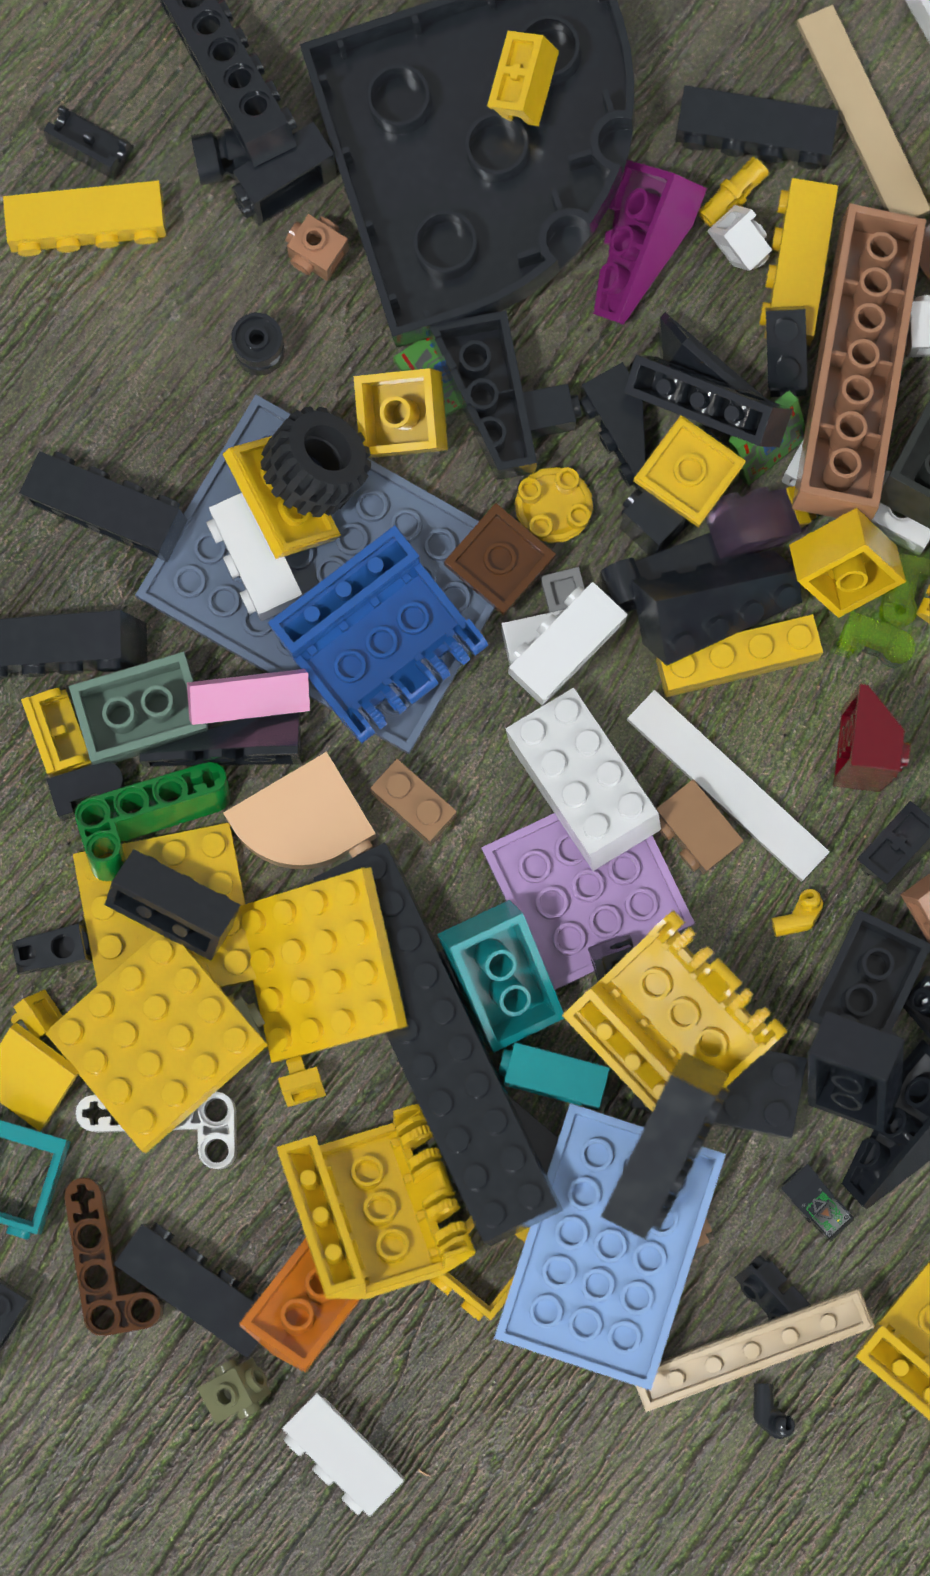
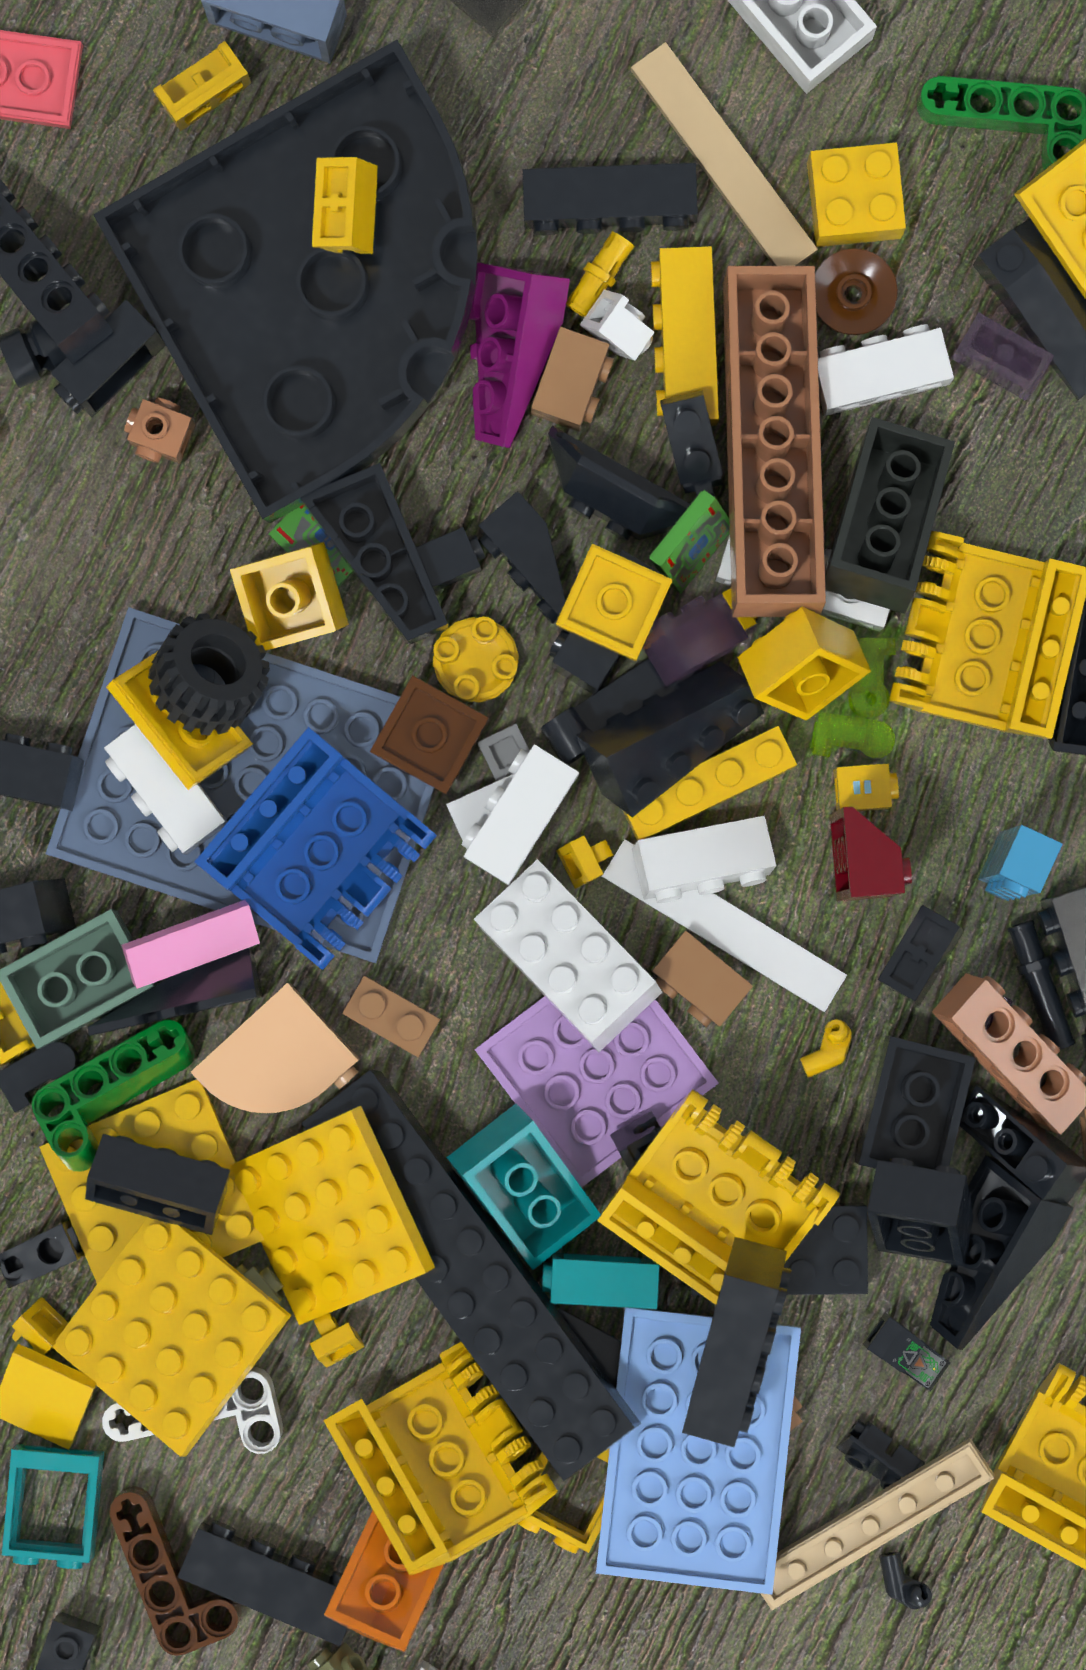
camera: 10 degrees left, 5 degrees up
black wheel [231,312,285,376] -> none
black brick [624,355,793,447] -> none
none -> medium nougat brick [531,327,614,432]
none -> yellow tile [556,836,613,889]
none -> white brick [632,816,776,903]
none -> yellow brick [833,763,899,811]

